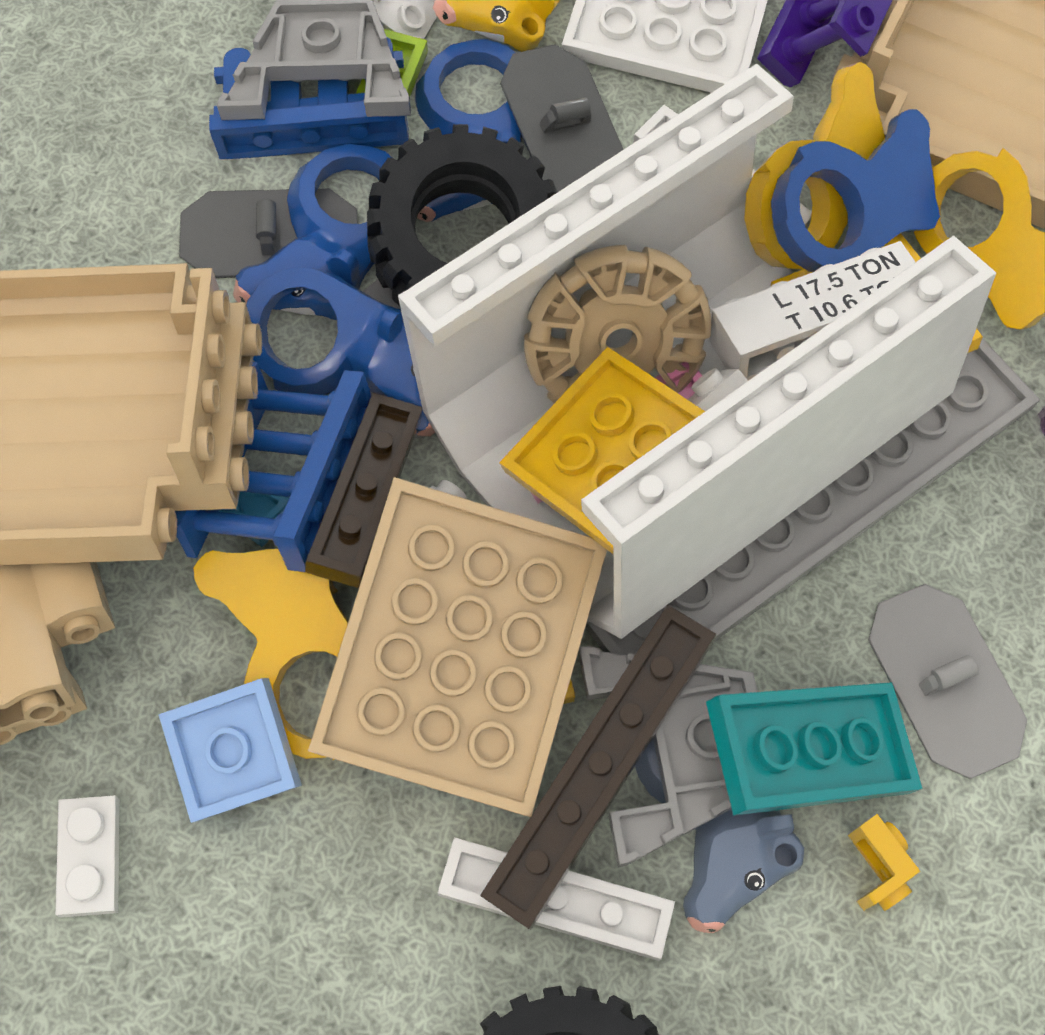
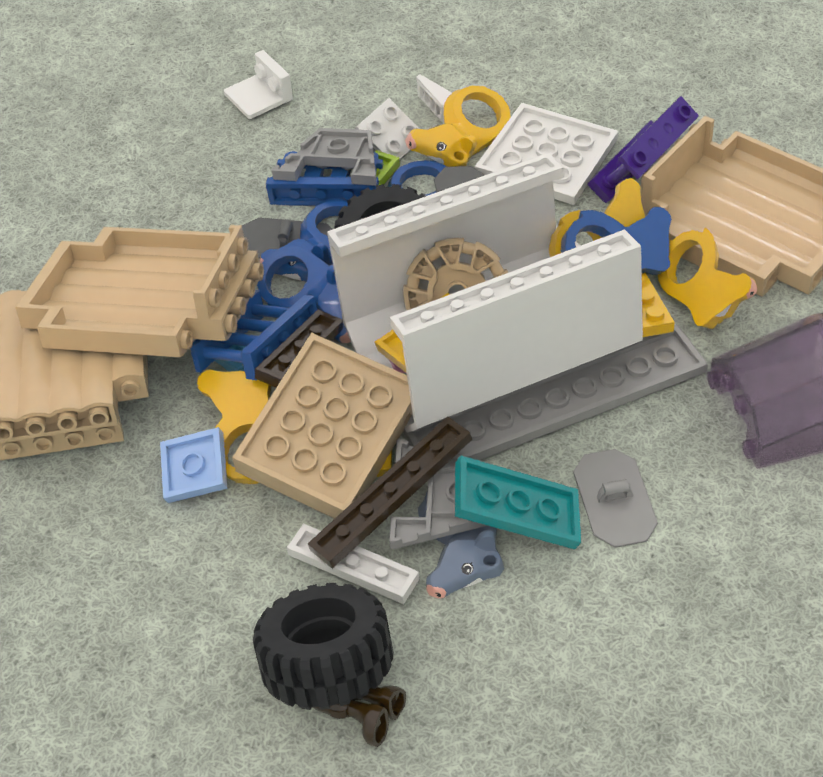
camera: 20 degrees right, 20 degrees down
white plate [55,795,120,918] -> none
yellow bracket [848,814,920,911] -> none

